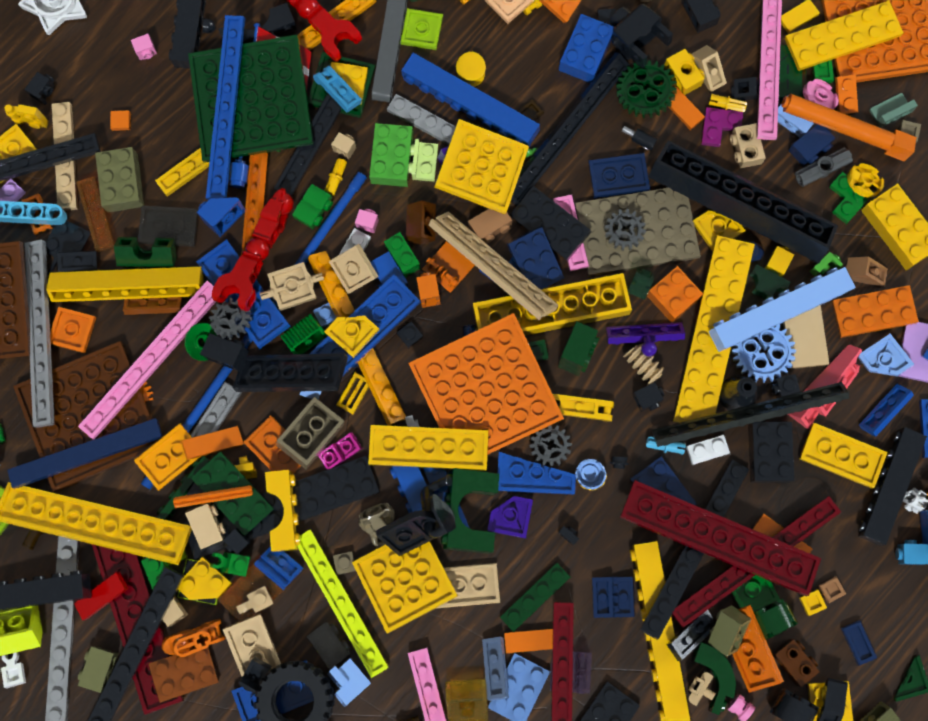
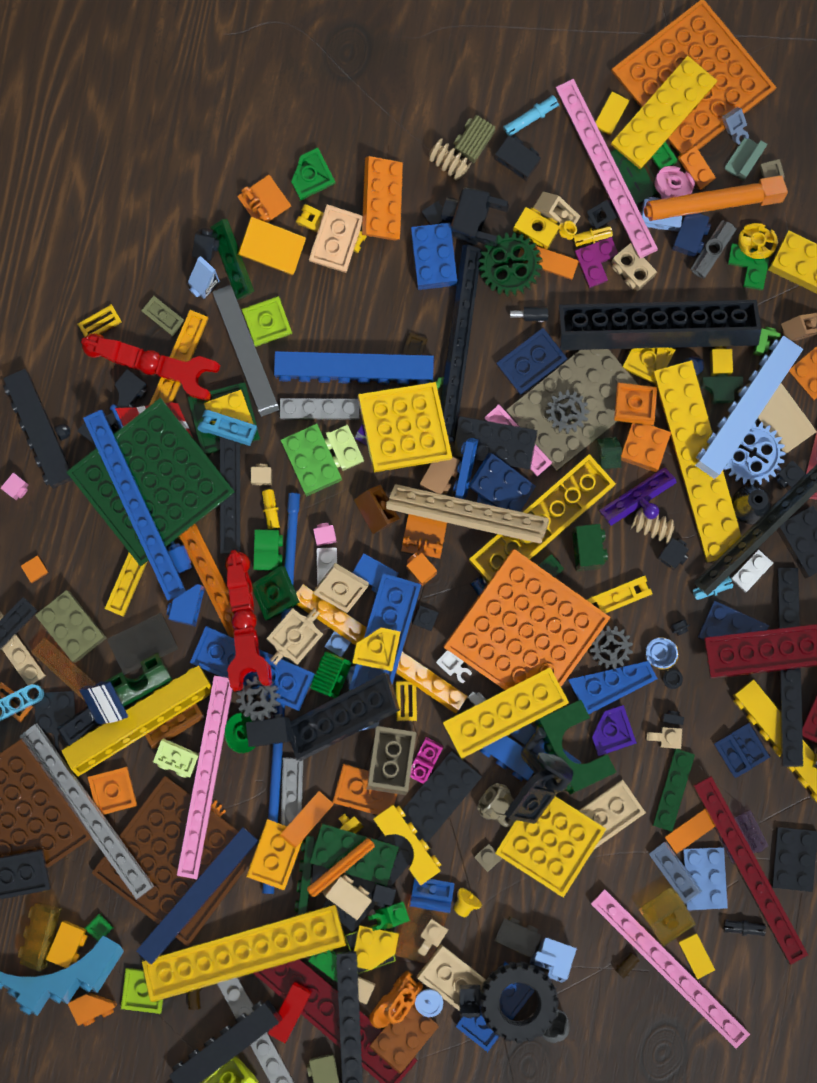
camera: 35 degrees left, 5 degrees up
neon yellow plate [297,529,389,678] -> none
green brick [384,232,421,278] -> none
yellow piece [456,52,486,87] -> none
none -> dark blue slope [79,682,128,724]
none -> yellowish green bracket [153,739,200,777]
none -> dark green plate [252,566,300,620]
none -> light blue piece [415,988,443,1017]
none -> white plate [436,650,472,683]
none -> blue plate [453,438,478,499]
none -> yellow piece [453,888,482,917]
none -> yellow plate [559,221,577,240]
none -> orange tile [614,383,657,425]
none -> tan plate [646,727,682,749]
none -> black plate [663,669,683,689]
none -> sand blue plate [722,107,749,145]

